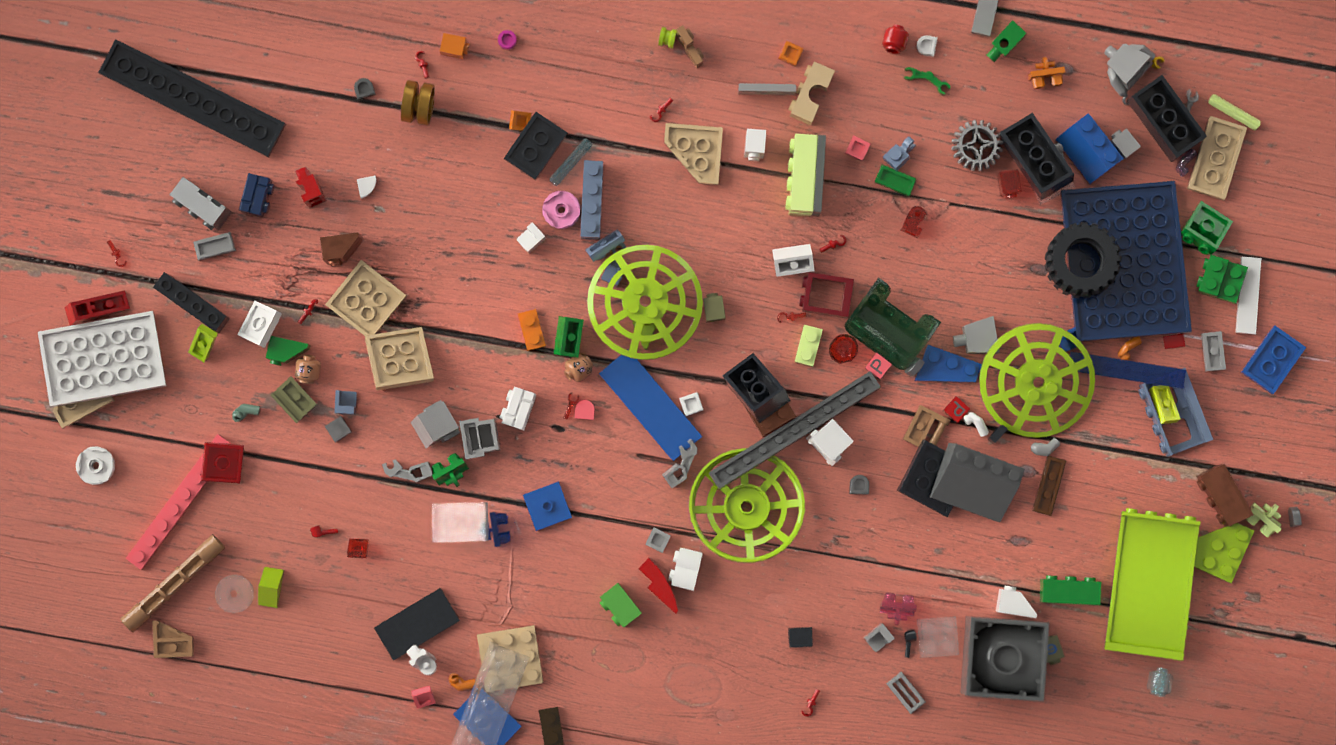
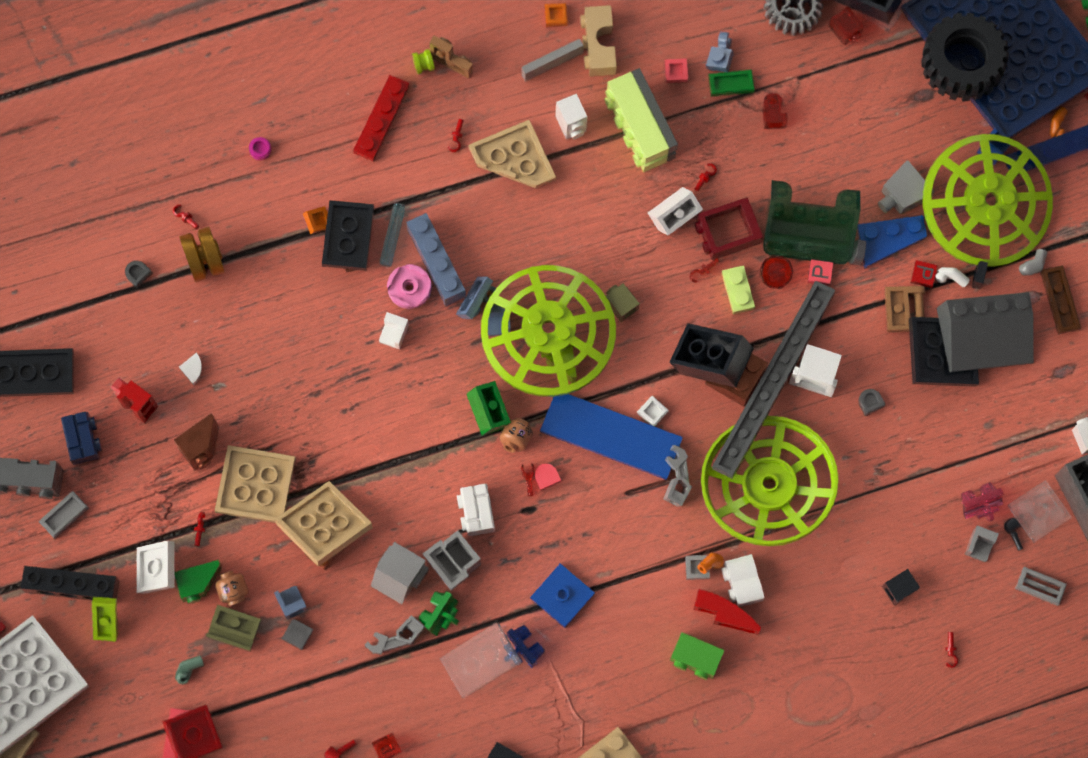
camera: 30 degrees left, 10 degrees down
orange brick [439,33,469,59] -> none
orange plate [518,309,546,351] -> none
none -> red plate [353,75,410,162]
none -> orange arm [697,552,724,574]

